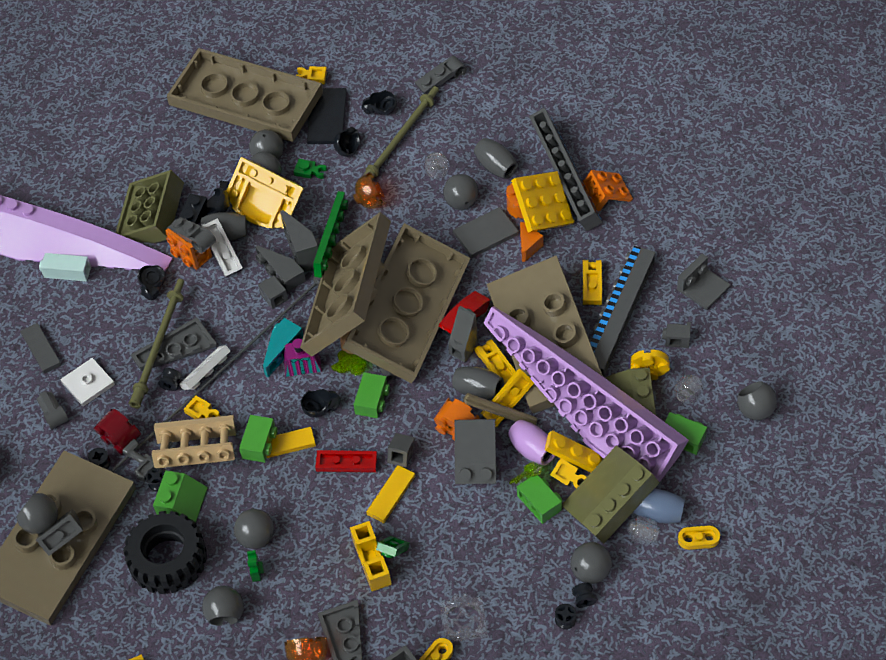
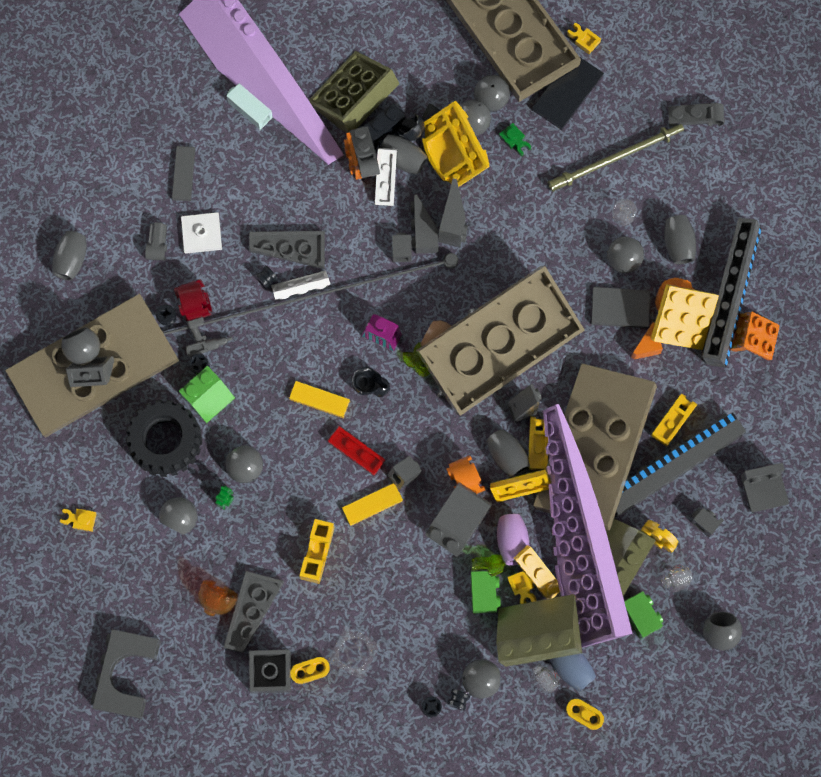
camera: 30 degrees right, 20 degrees up
olive bar [128,279,185,409] -> none
black hair [137,265,165,300] -> none
tan fence [152,415,236,468] -> none
yellow plate [184,395,220,419] -> none
bright green brick [239,415,277,463] -> none
teal slope [263,318,304,377] -> none
dark tan plate [300,212,391,357] -> none
green plate [313,191,348,278] -> none
black hair [333,127,360,157] -> none
clear orange cylinder [353,172,387,209] -> none
bright green brick [354,372,390,418] -> none
black hair [361,90,397,115] -> none
green plate [376,536,410,558] -> none
red slope [438,291,490,334] -> none
dark tan axle [463,393,537,425] -> none

